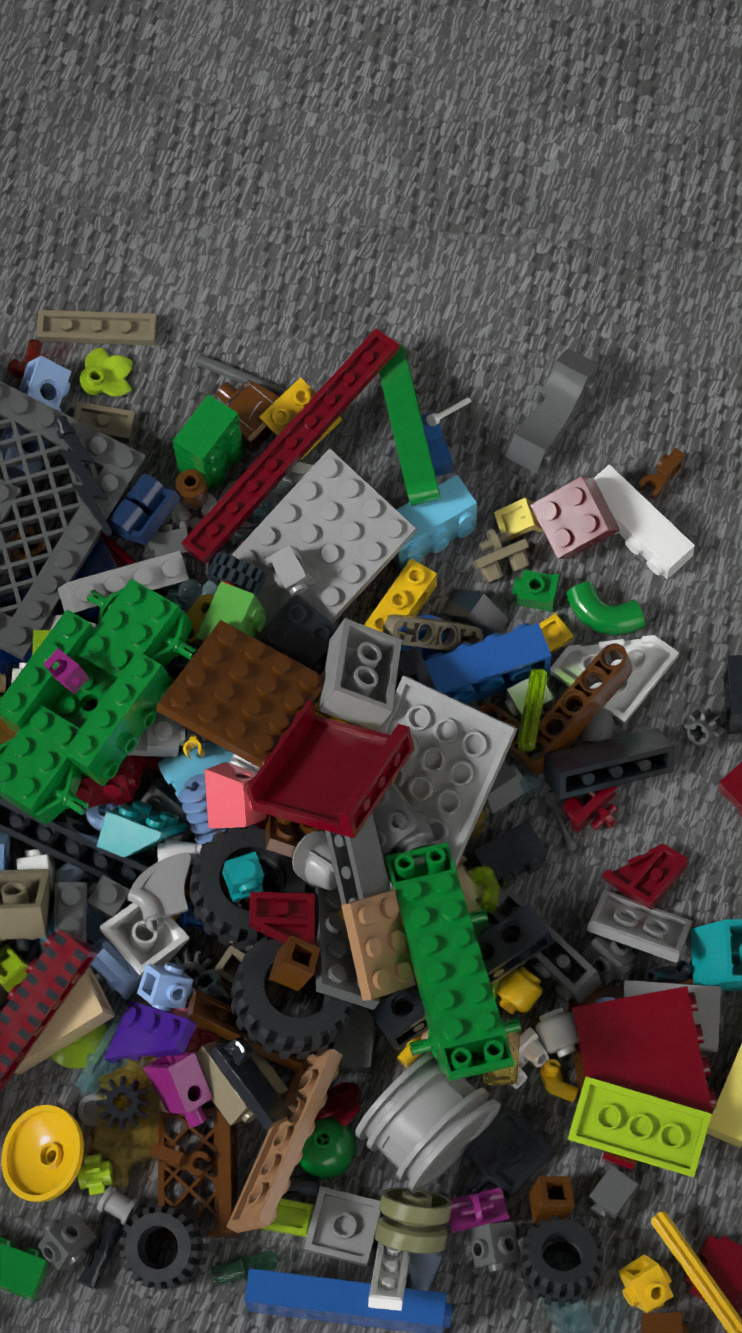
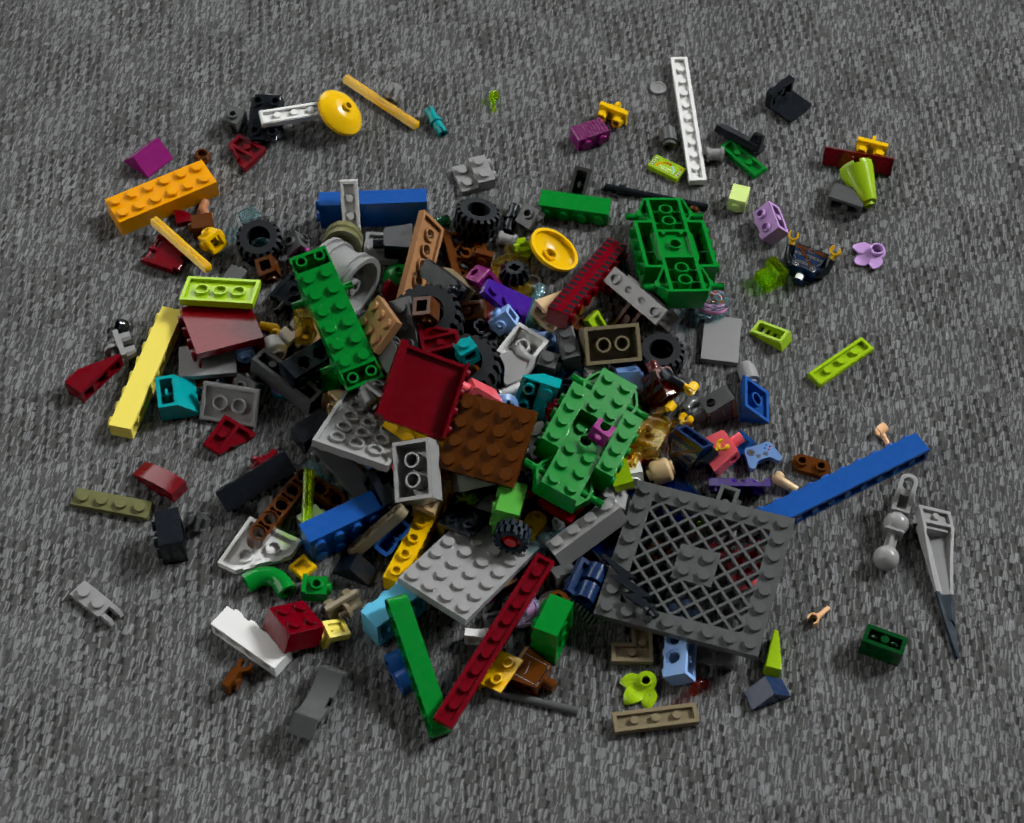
camera: 165 degrees right, 15 degrees down
light grey brick [263,545,314,596] -> none
white piece [427,397,471,426] -> none
clear neon green arm [472,866,501,912] -> none
none -> black torso [373,223,413,260]

